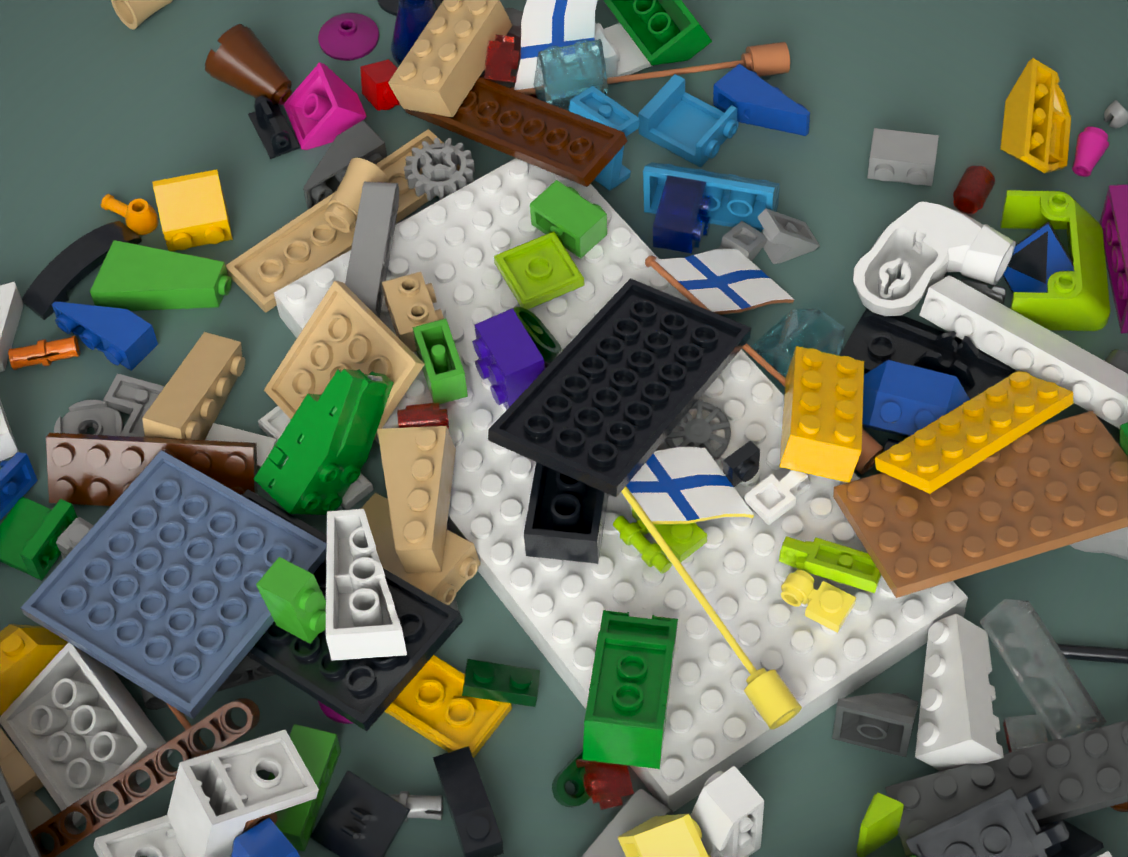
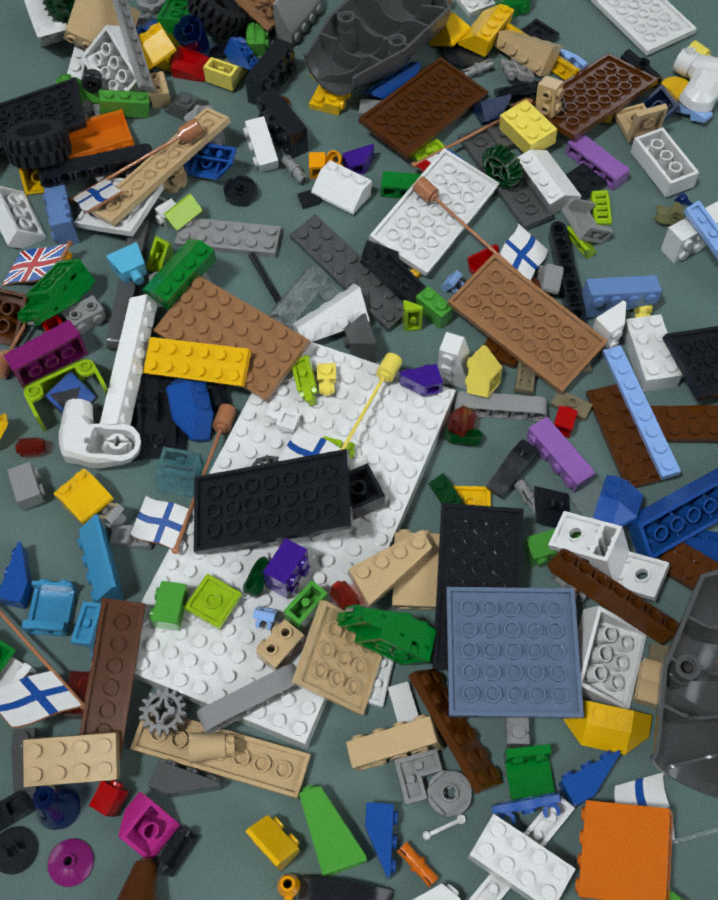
camera: 125 degrees left, 5 degrees up
bright green brick [256,557,326,644] -> none
white wedge [326,509,407,661] -> none
clear red brick [483,34,519,83] -> none
clear light blue slope [533,39,608,111] -> none
green piece [582,610,678,769] -> none
clear blue brick [653,175,711,254] -> none
black plate [723,440,760,487] -> none
yellow brick [779,346,864,483] -> none
none -> yellow slope [53,468,114,525]
none -> light blue tile [253,606,279,630]
none -> dark purple slope [399,364,443,397]
none -> white hinge [422,815,466,840]

